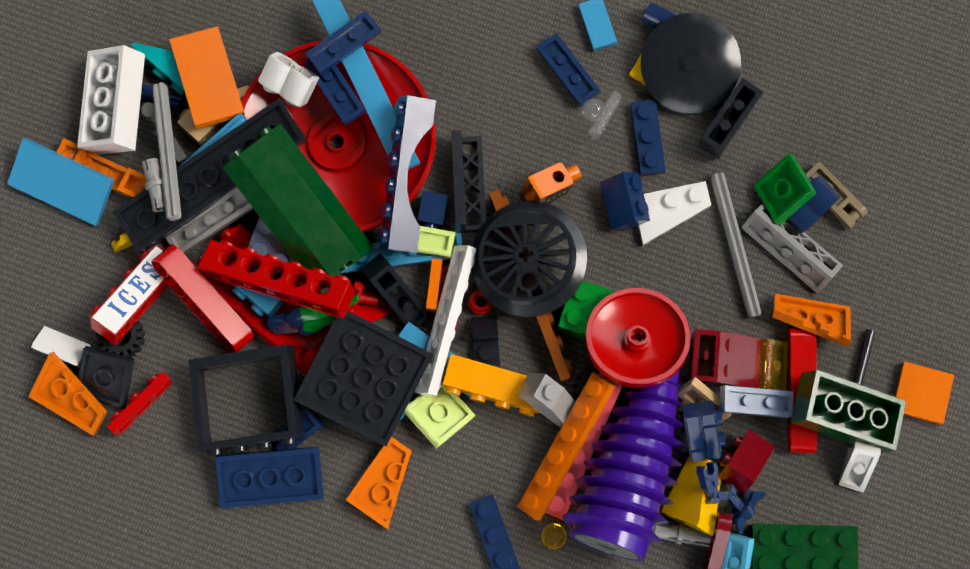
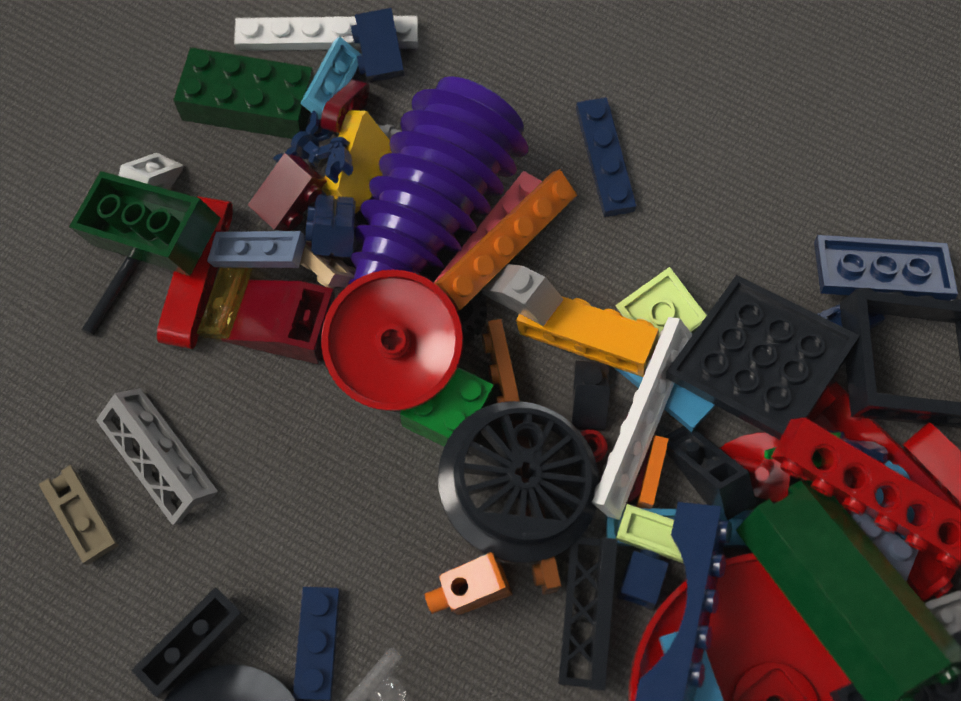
camera: 175 degrees left, 10 degrees down
orange wing [345,437,411,529] -> none
clear yellow wheel [541,523,567,550] -> none
dark blue brick [600,172,650,230] -> none
white wing [638,181,711,246] -> none
light grey axle [711,173,761,318] -> none
green tile [753,153,817,225] -> none
orange wing [772,294,851,348] -> none
dark blue brick [788,175,841,234] -> none
orange tile [895,361,954,425] -> none

